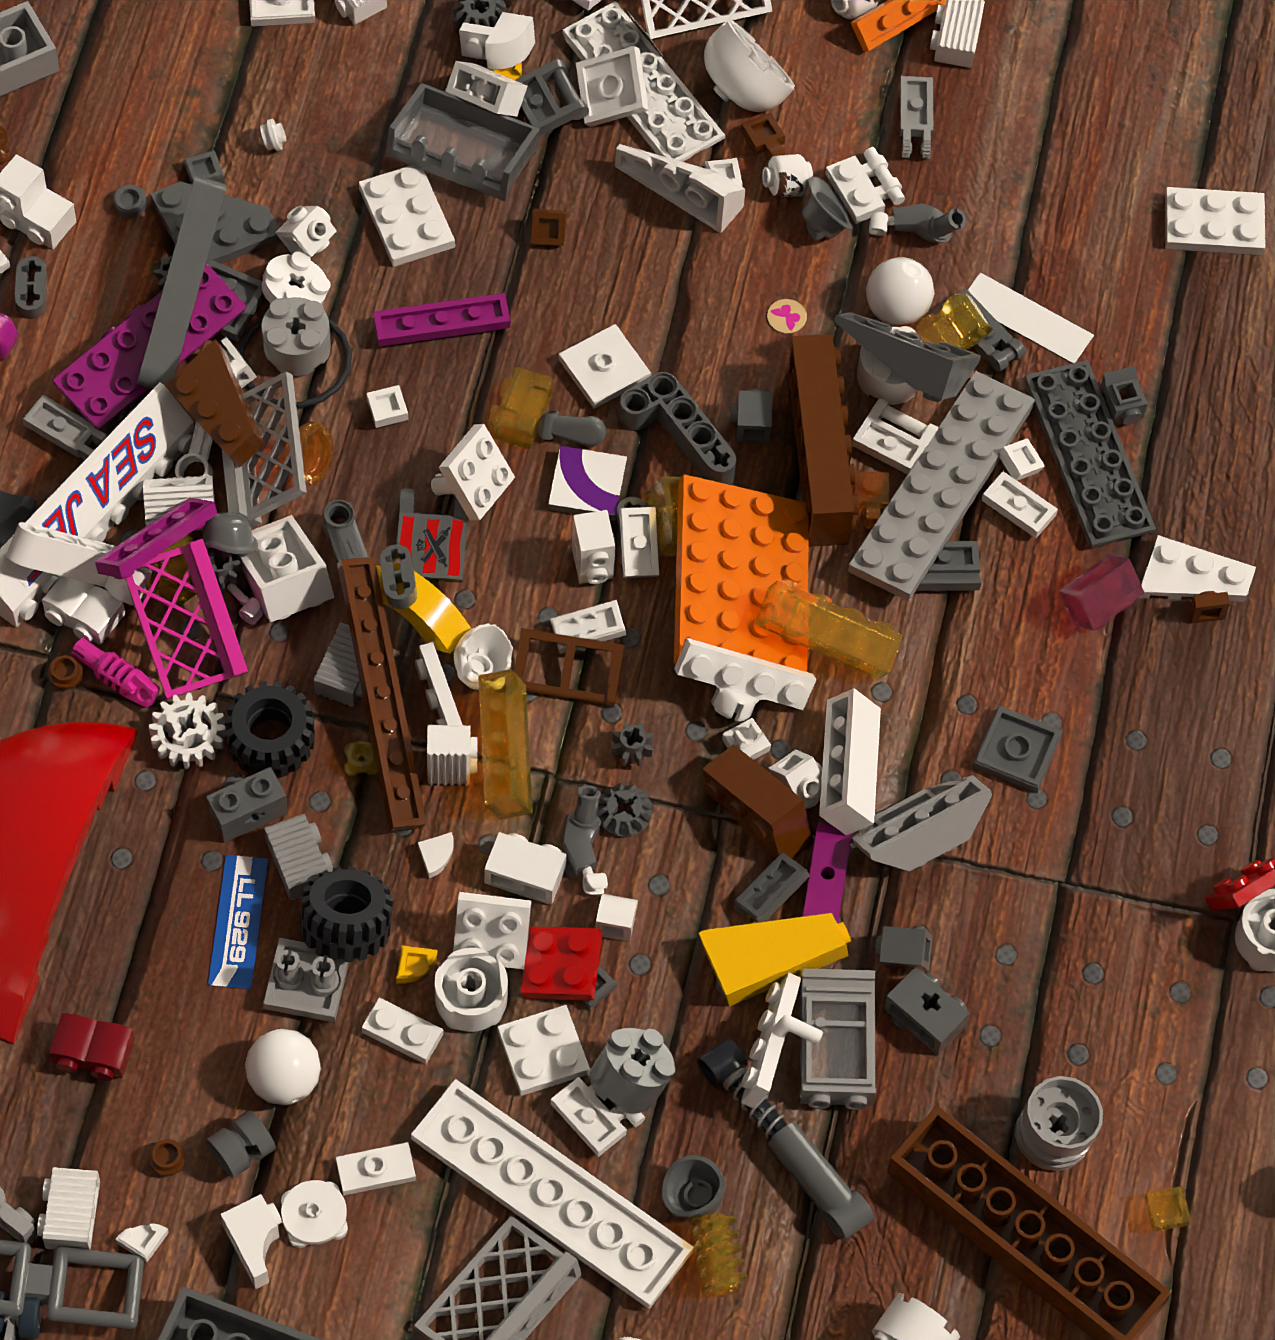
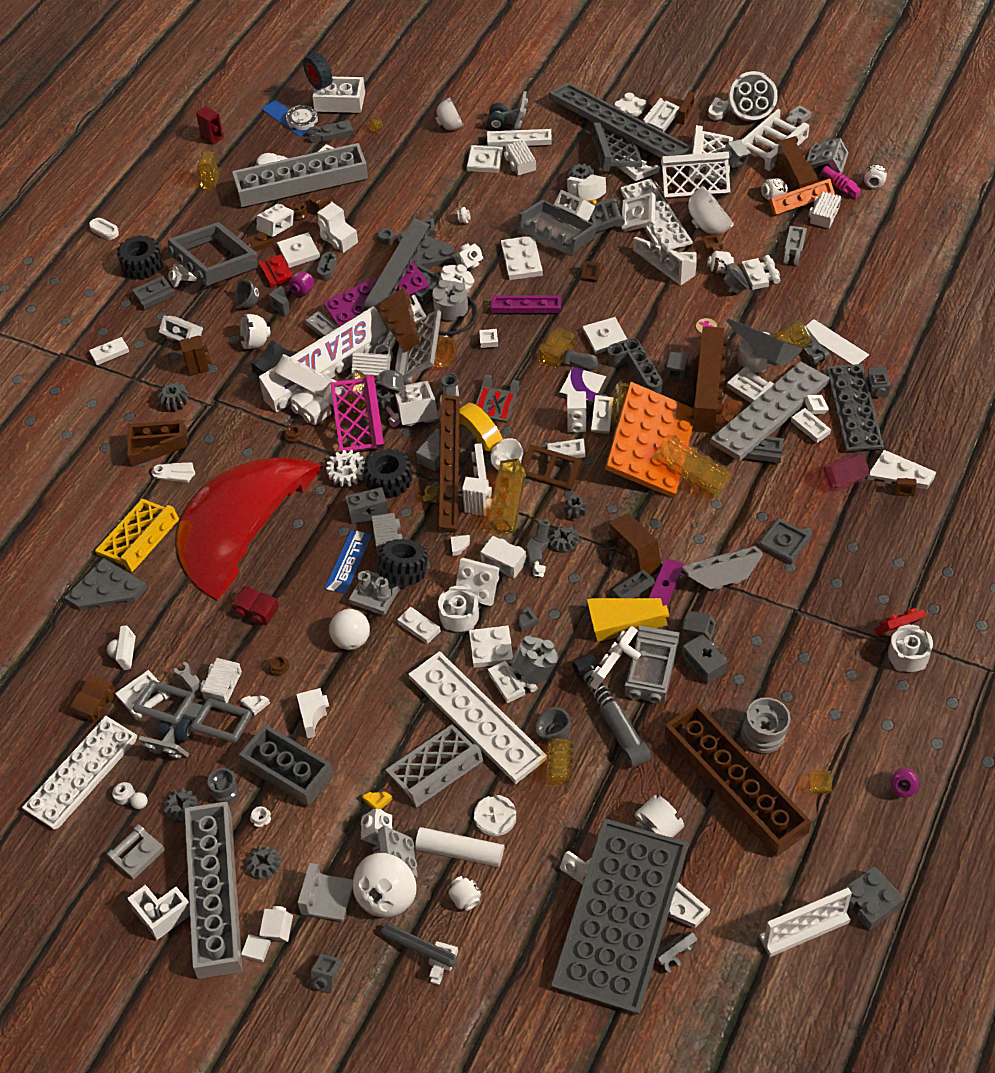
camera: 20 degrees right, 10 degrees down
dark pink hinge [71,638,160,708] -> none
magenta plate [94,498,217,579] -> none
dark grey wheel [206,1110,276,1179] -> none
white piece [281,1180,348,1248] -> none
white plate [336,1142,416,1196] -> none
dark grey beam [380,545,417,609] -> none
yellow tile [396,945,438,984] -> none
white plate [431,424,515,521] -> none
red plate [521,927,603,1001] -> none
white brick [595,894,638,942] -> none
white plate [674,638,816,721] -> none
white tile [722,718,771,760] -> none
white brick [768,750,822,809] -> none
white brick [819,688,881,835] -> none
white piece [866,257,935,326] -> none
dark grey arm [869,203,966,243] -> none
white plate [1165,187,1265,255] -> none

